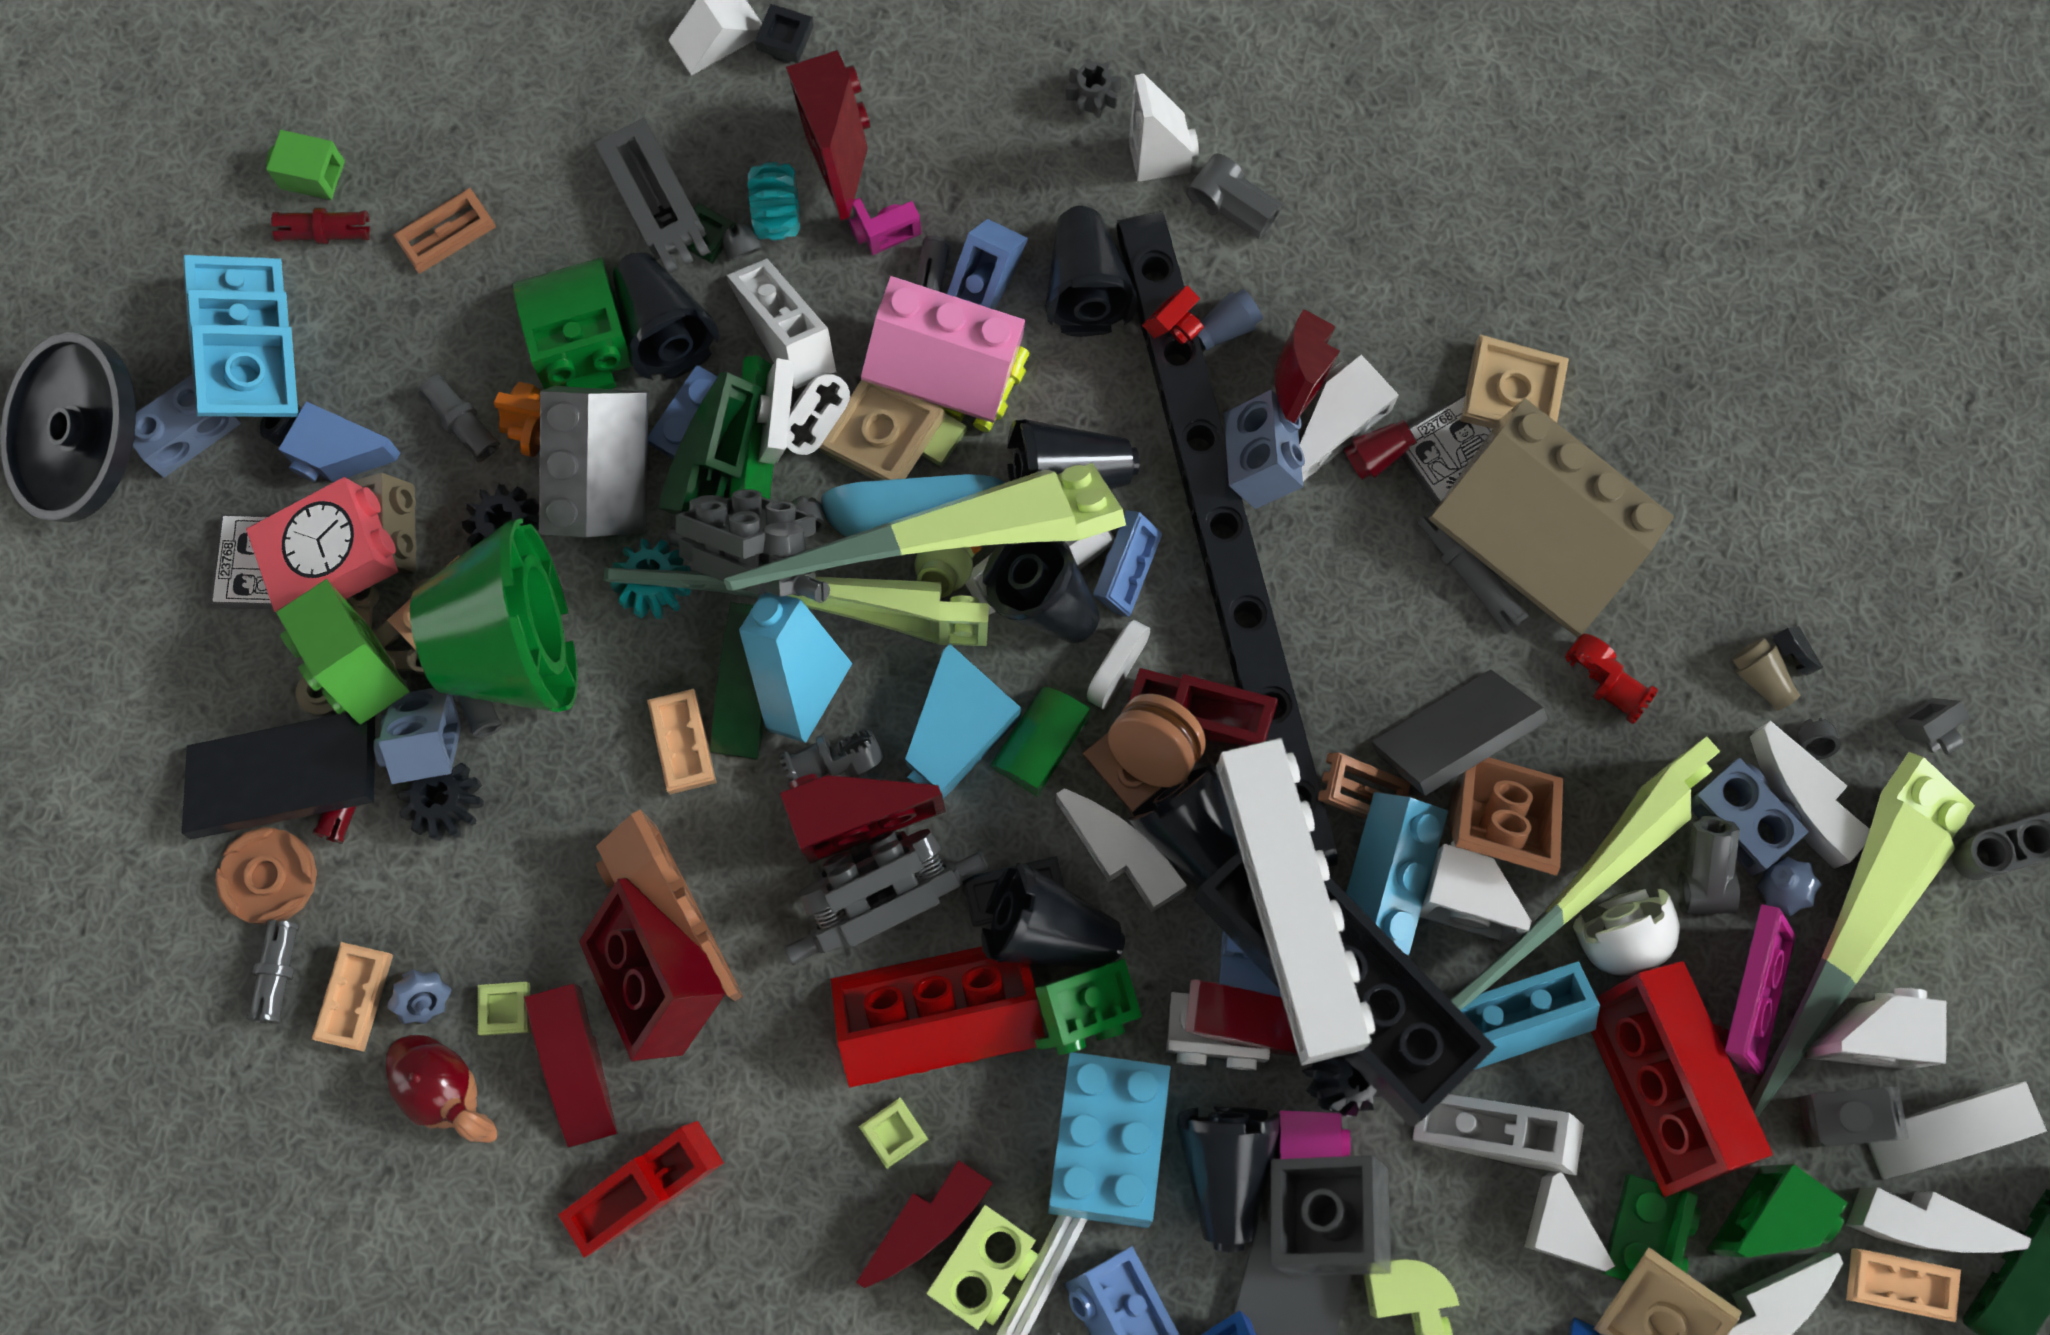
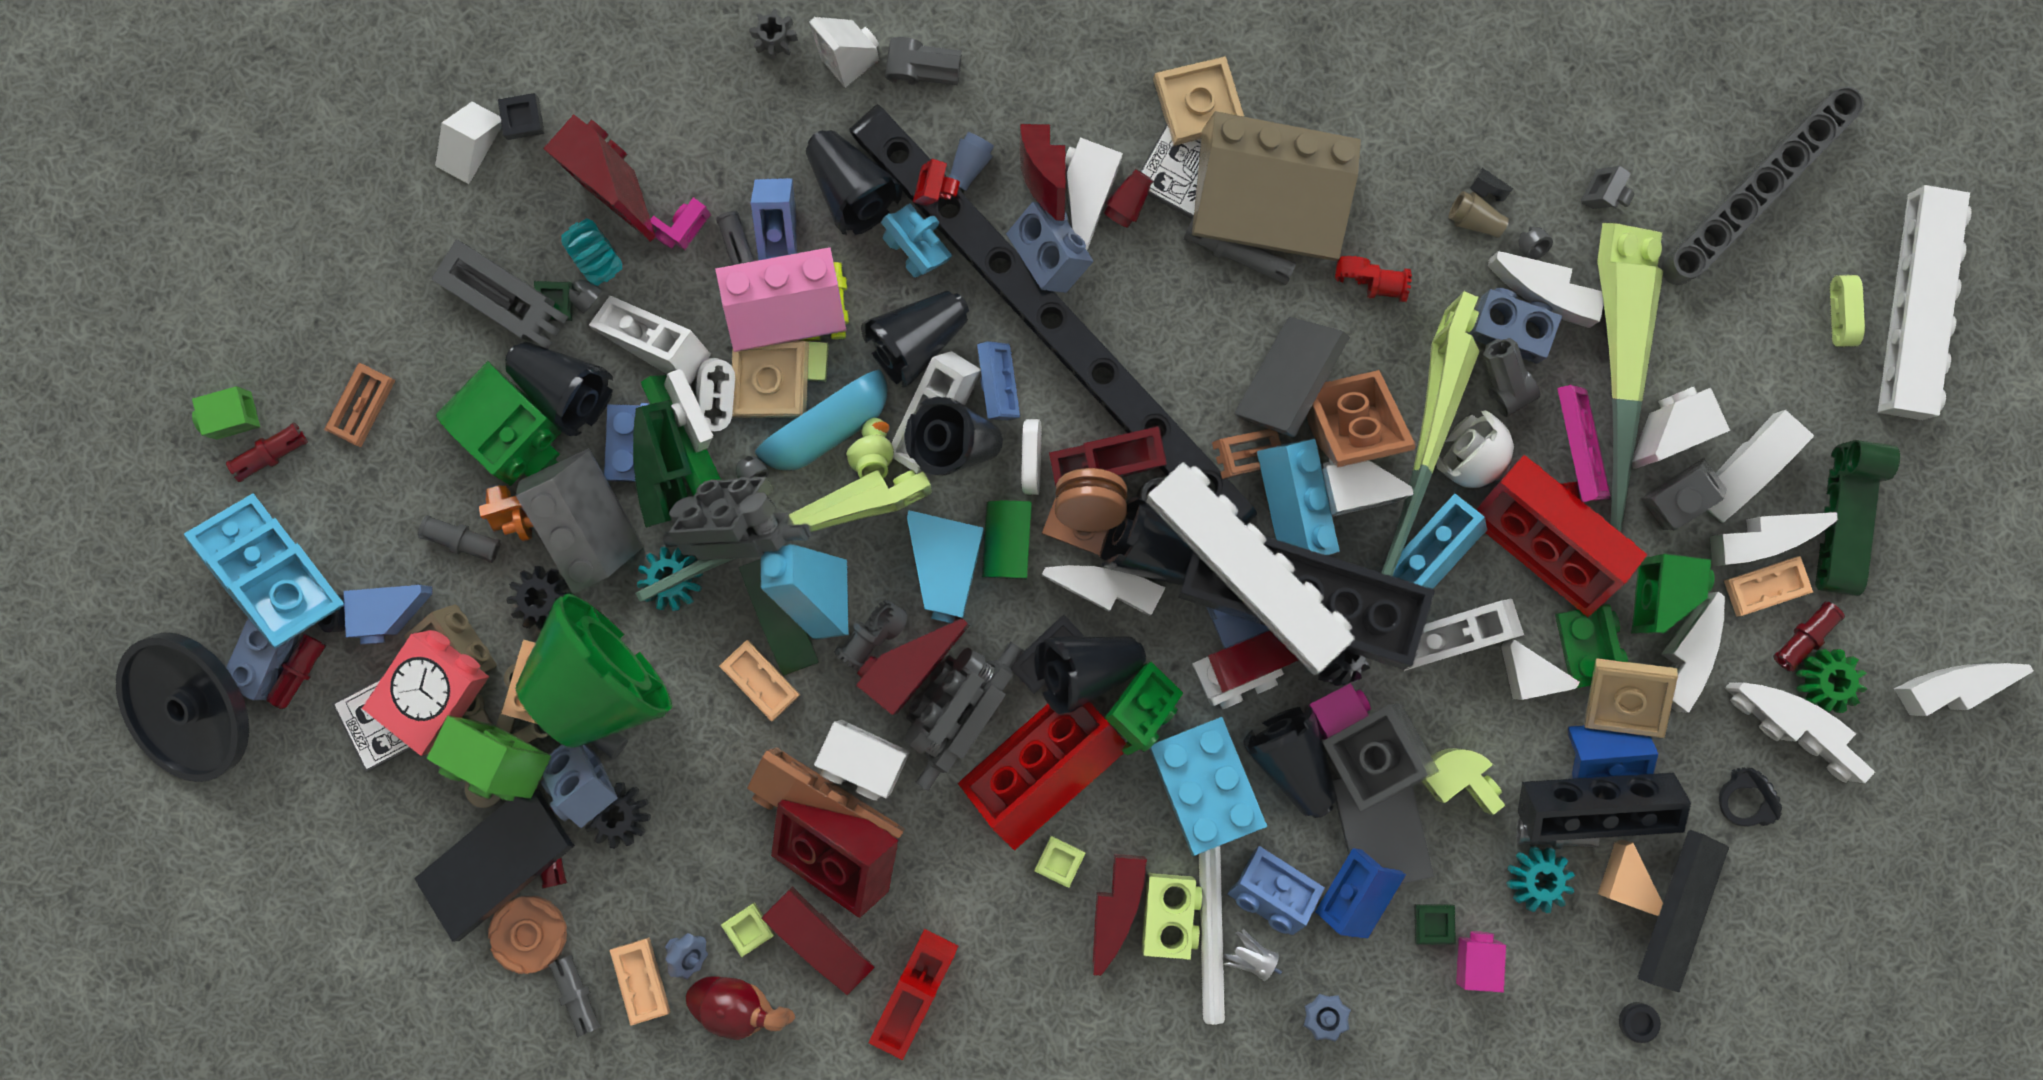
camera: 30 degrees left, 10 degrees up
yellowish green plate [723,463,1126,591] -> none
sand blue piece [1757,856,1822,916] -> none
none -> dark red axle [266,634,327,709]
none -> white brick [814,720,910,801]
none -> medium azure hips [881,203,952,278]

